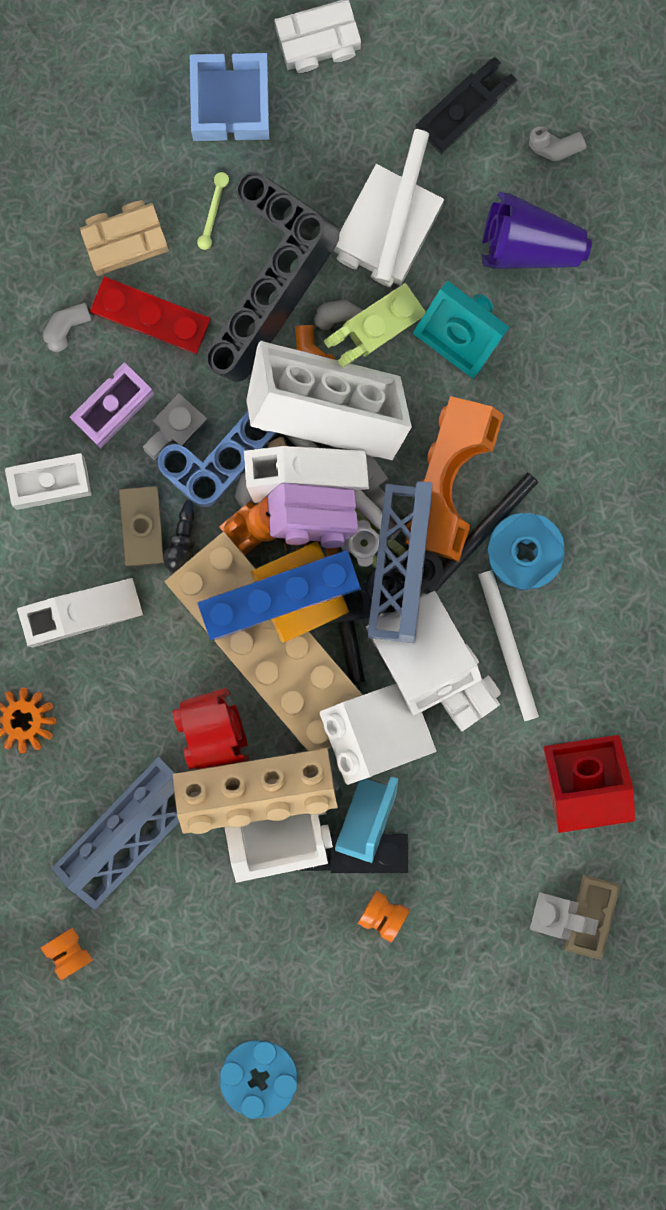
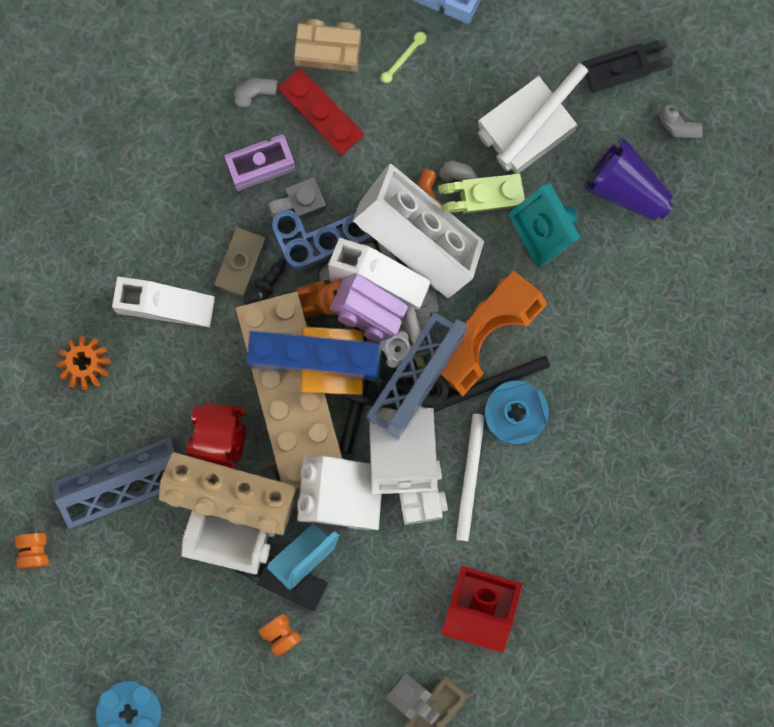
camera: 30 degrees right, 5 degrees down
white panel [5,453,92,510] -> none
black beam [206,172,339,382] -> none

